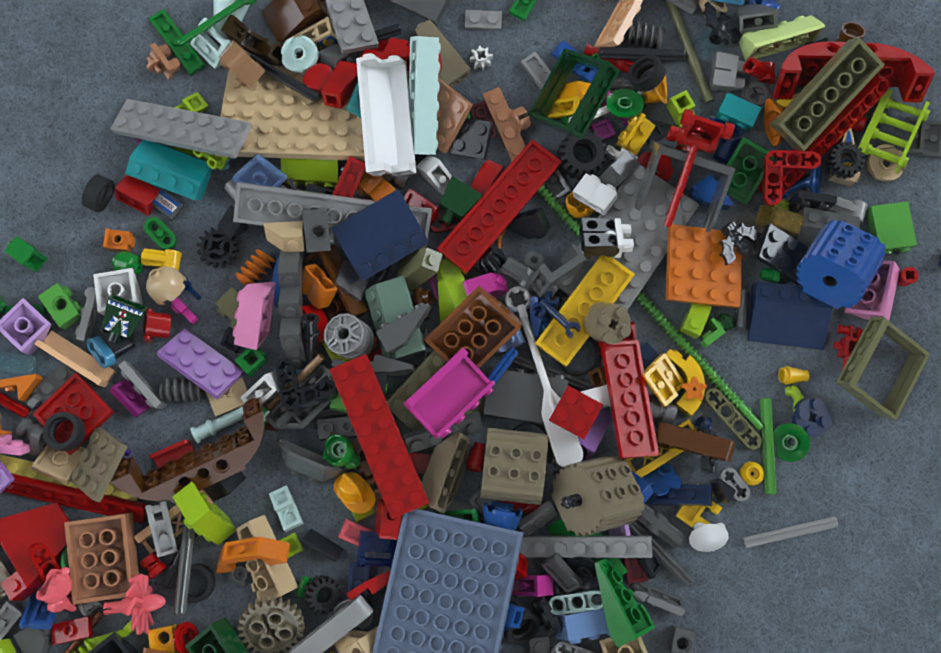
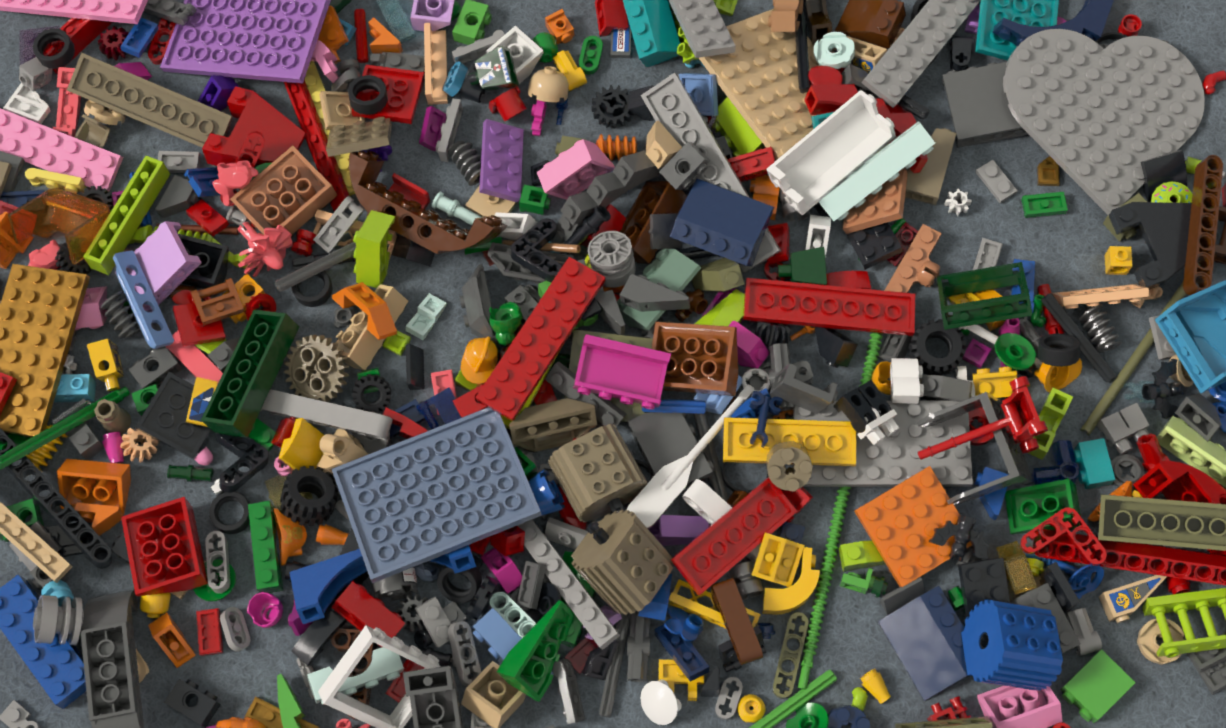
camera: 65 degrees right, 10 degrees down
orange brick [302,264,337,309] -> none
red plate [549,386,603,440] -> none
orange plate [681,376,707,400] -> none
black tyre [826,142,865,179] -> none

